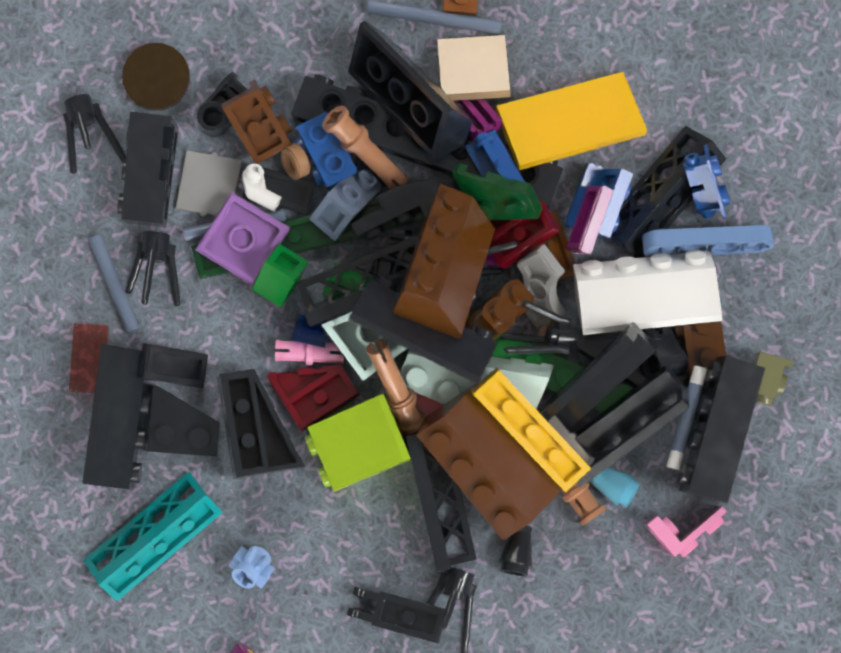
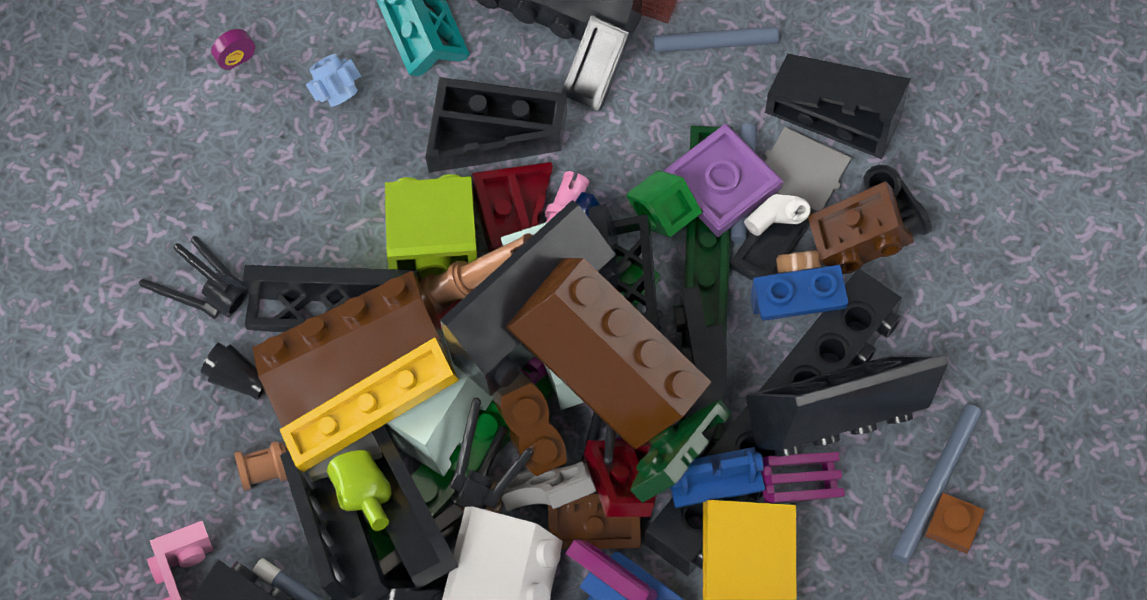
camera: 105 degrees right, 20 degrees down
black plant [63,94,126,174] -> none
dark brown tile [122,43,190,111] -> none
black plant [126,231,181,306] -> none
black wing [147,386,220,457] -> none
sand blue bracket [309,165,385,241] -> none
nougat pin [322,106,408,190] -> none
black hinge [347,587,445,643] -> none
tan tile [437,35,510,101] -> none
medium azure cone [589,467,640,507] -> none
none -> lime piece [326,450,391,531]

